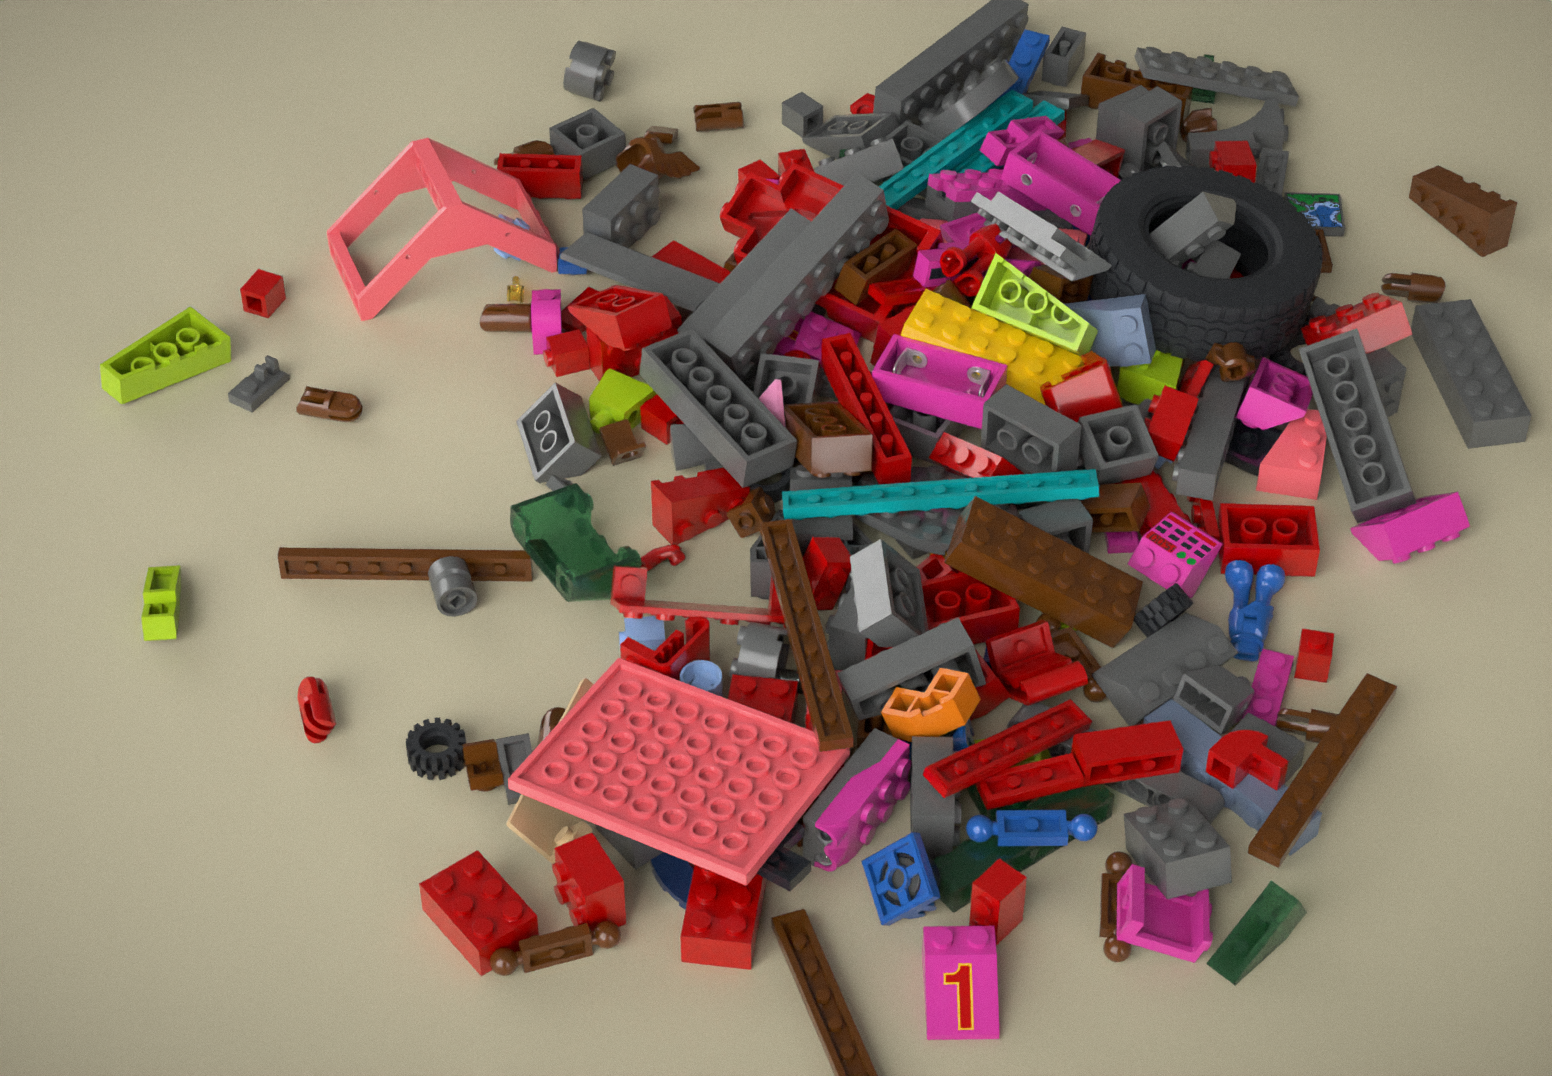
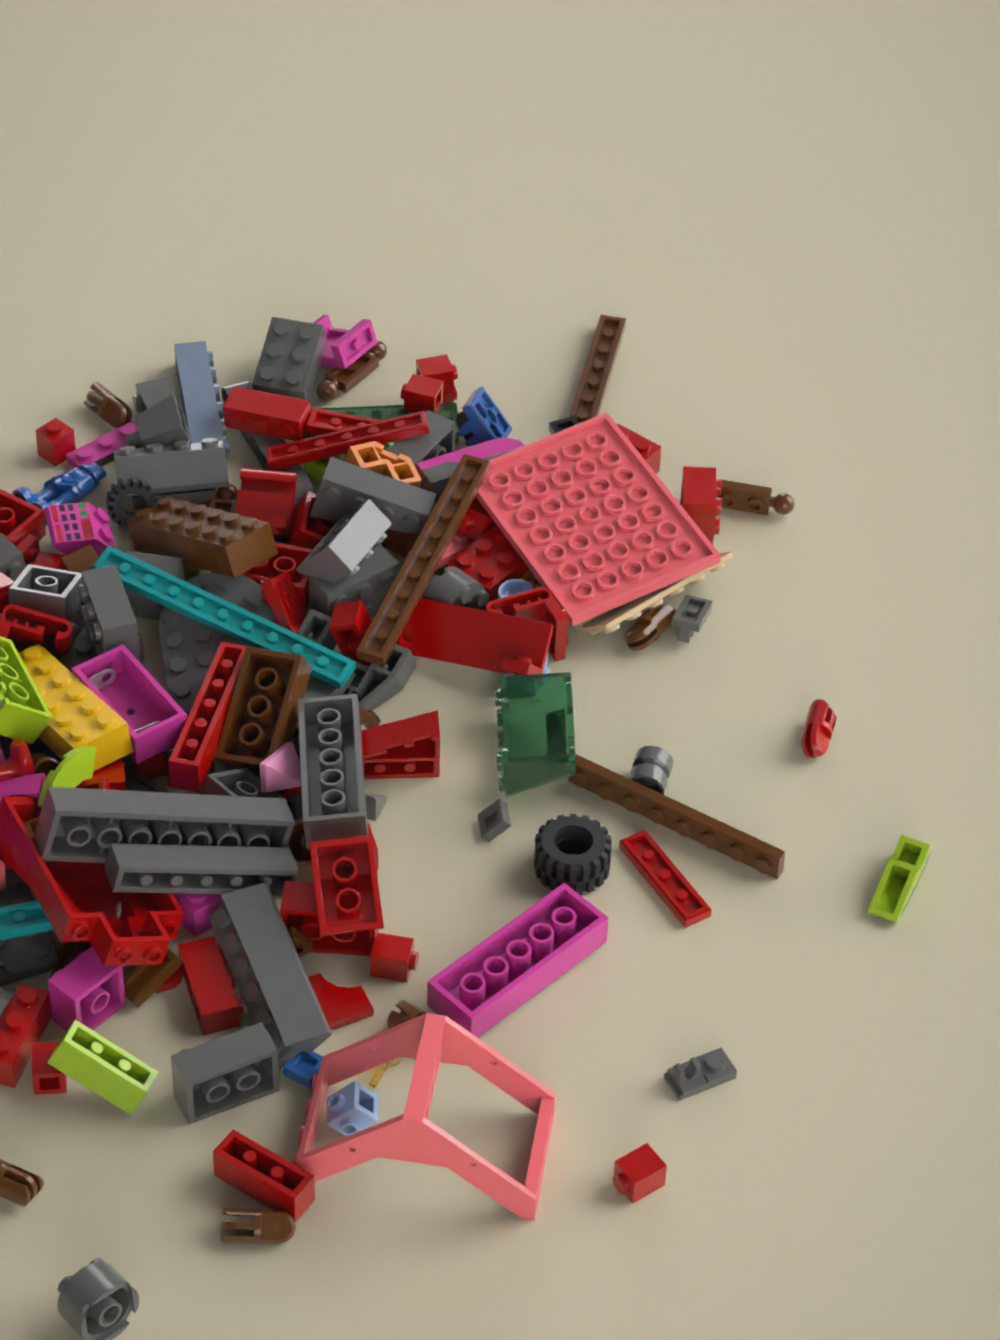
camera: 150 degrees left, 0 degrees up
lime wedge [100,306,231,404] -> none
reddish brown arm [296,386,363,422] -> none
black tyre [406,717,466,780] -> none
red brick [419,850,539,976] -> none
reddish brown bracket [463,739,504,792] -> none
dark grey slope [516,382,601,483] -> none
dark pink brick [531,289,562,355] -> none
dark grey brick [549,108,626,180] -> none
lime torso [589,368,656,434] -> none
reddish brown bracket [599,419,646,466] -> none
reddish brown helmet [616,132,700,179] -> none
red arm [637,544,686,572] -> none
reddish brown tile [646,126,678,144] -> none
dark pink slope [922,926,1000,1040] -> none
red brick [929,432,1024,478] -> none
blue plate [966,810,1098,846] -> none
red brick [1205,730,1289,791] -> none
clear green slope [1206,880,1307,986] -> none
reddish brown plate [1248,673,1397,868] -> none
none -> lime tile [38,746,96,807]
none -> lime brick [47,1019,158,1115]
none -> red plate [261,571,307,633]
none -> red brick [400,374,443,413]
none -> dark pink brick [427,883,609,1038]
none -> black tyre [534,814,612,895]
none -> red tile [619,830,712,928]

